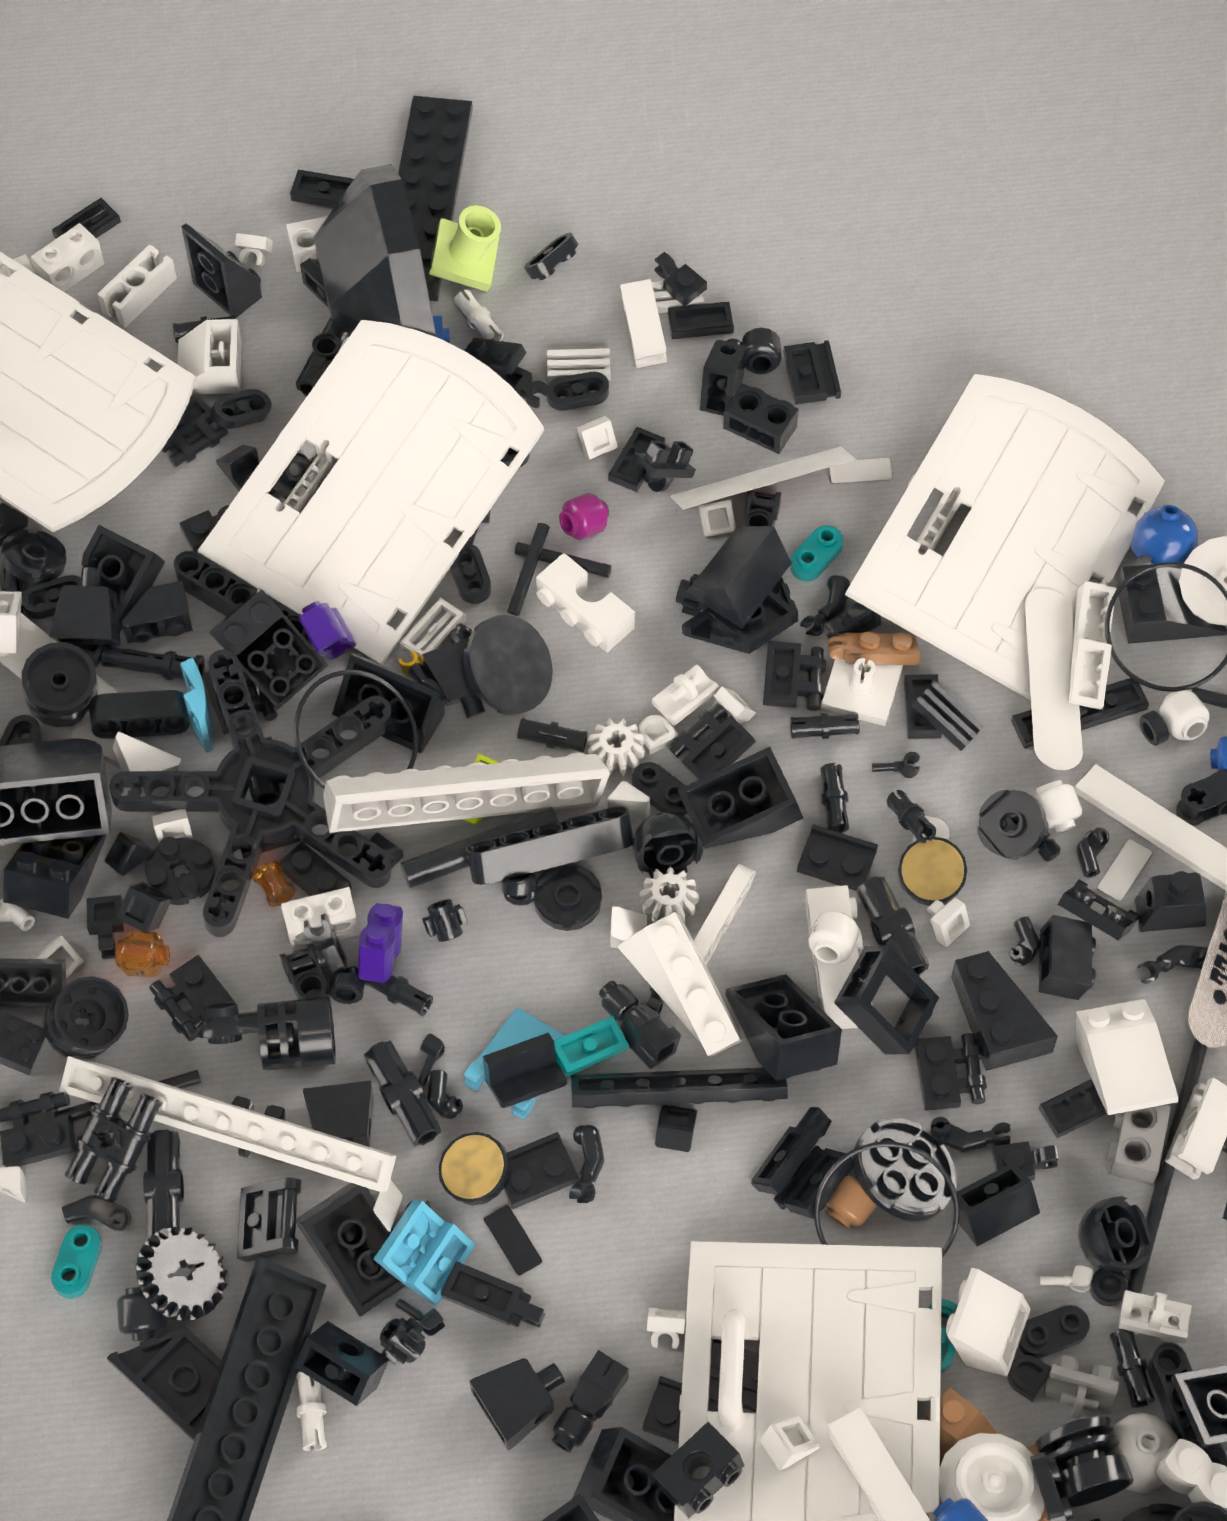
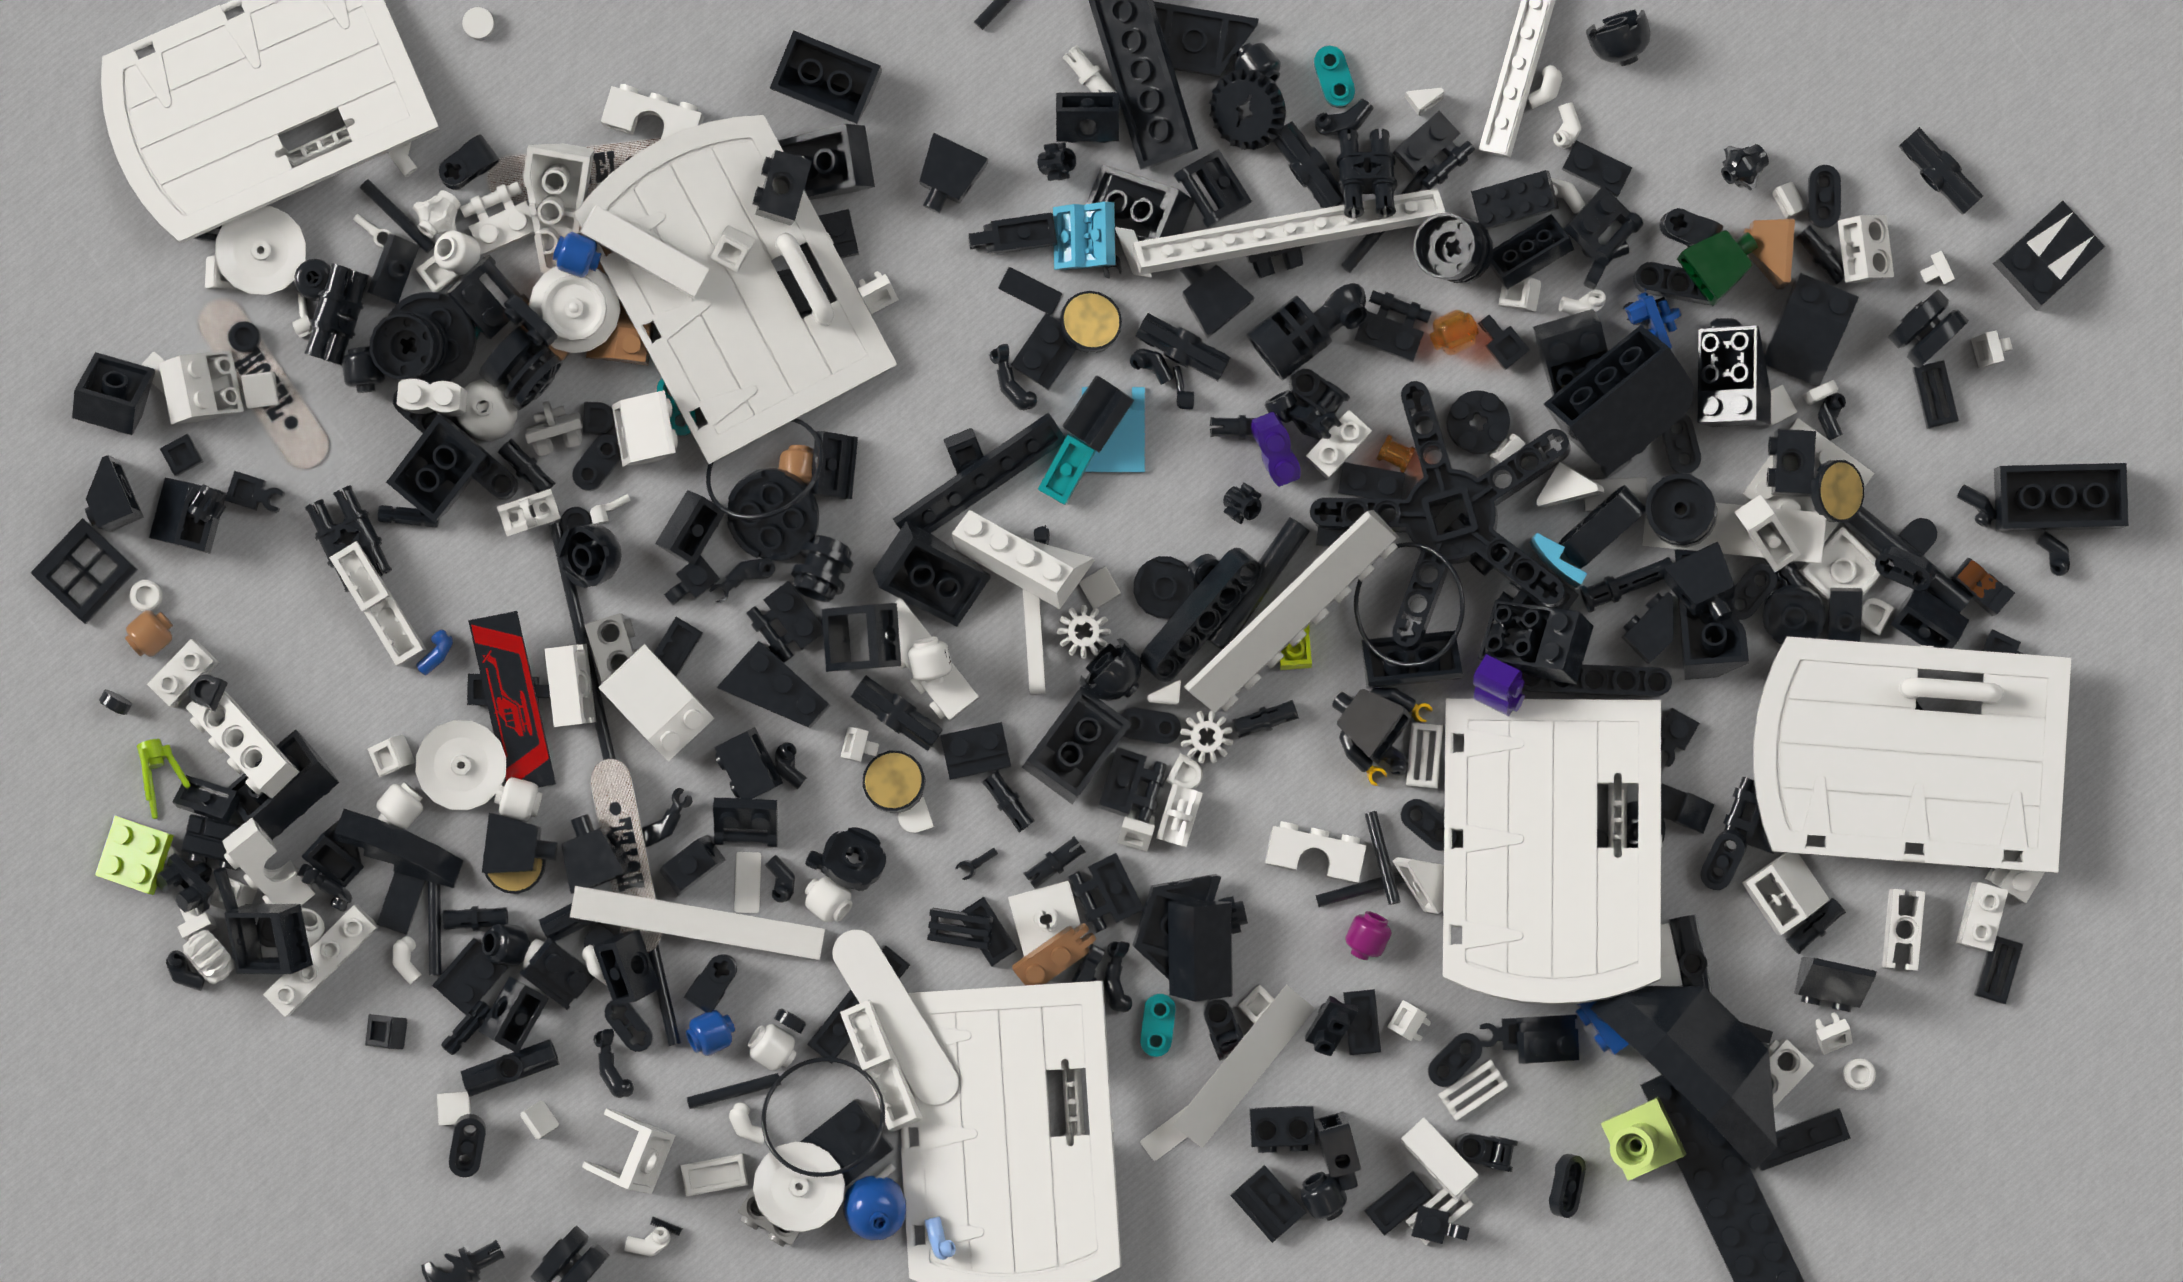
camera: 150 degrees right, 25 degrees up
black slope [104,832,154,876] -> none
black brick [116,882,173,933] -> none
black hand [395,1298,445,1336] -> none
white pin [454,290,504,341] -> none
black tile [464,615,553,715] -> none
black piece [552,1350,629,1453] -> none
black piece [599,981,681,1069] -> none
black hinge [751,1107,832,1195] -> none
black pin [887,790,936,843] -> none
none -> black piece [791,535,854,602]
none -> light blue arm [924,1216,956,1260]
none -> white slope [1393,857,1444,914]
none -> black piece [1455,1133,1518,1172]
none -> white tile [1843,1058,1876,1090]

